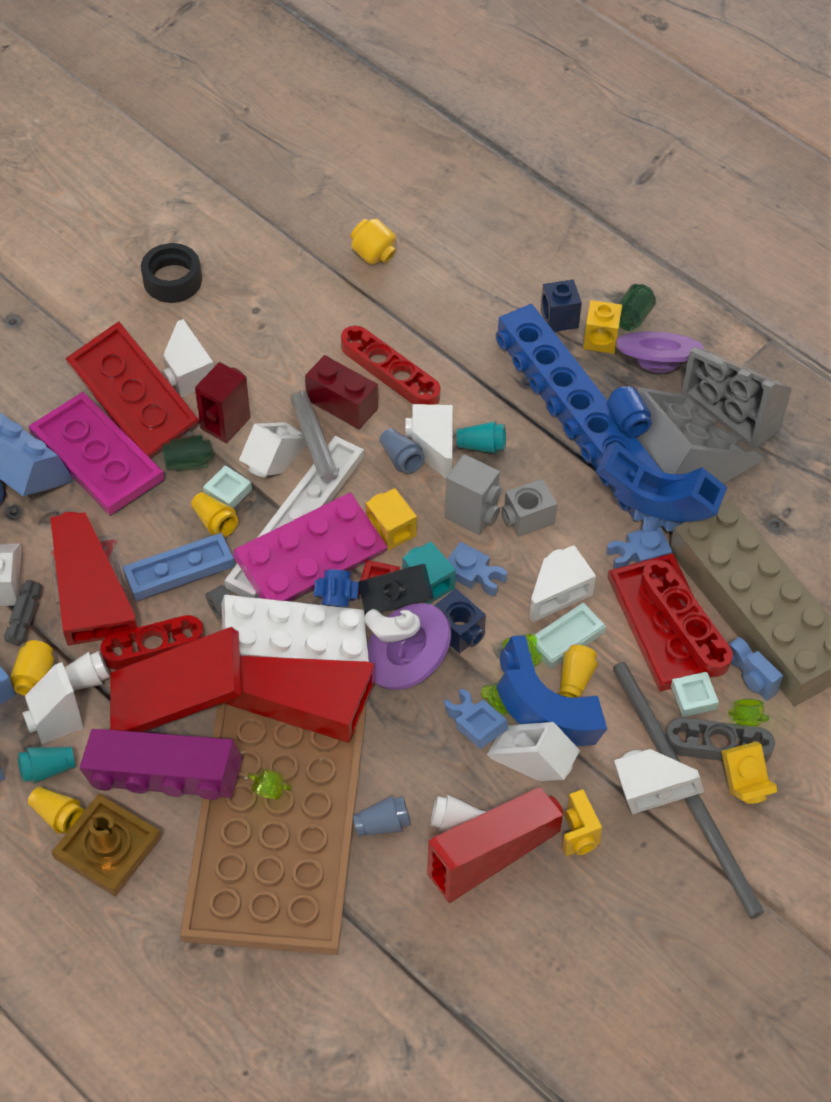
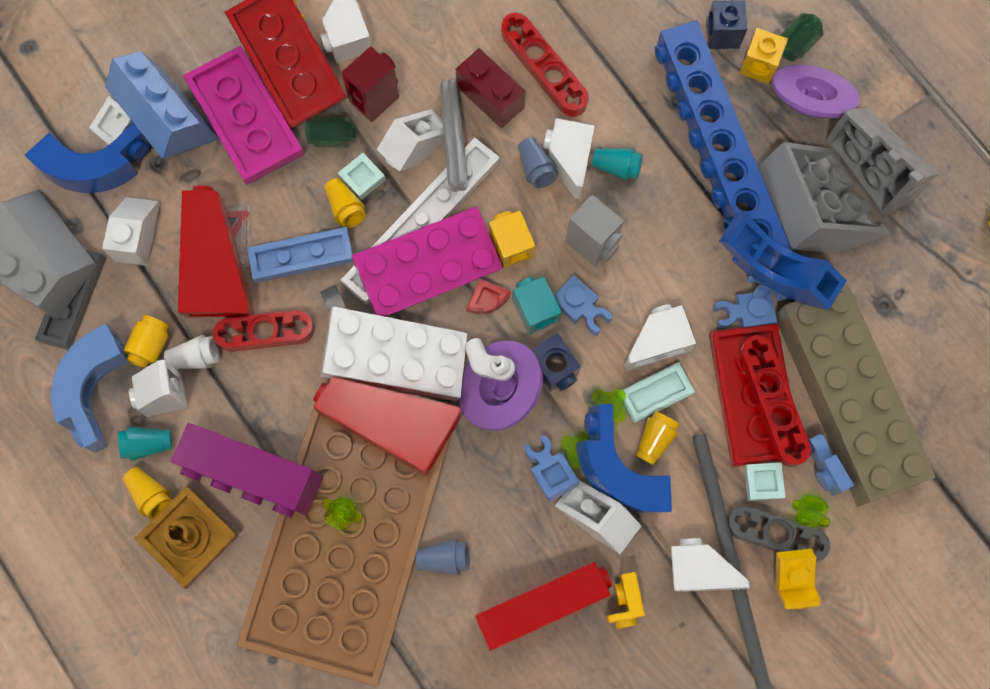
camera: 10 degrees right, 20 degrees up
dark grey axle [4,580,42,646] -> none
red tile [110,626,241,732] -> none
blue gear [314,569,359,608] -> none
black plate [359,564,434,615] -> none
white cone [430,794,486,832] -> none
light grey brick [501,479,558,537] -> none
blue brick [607,386,652,437] -> none

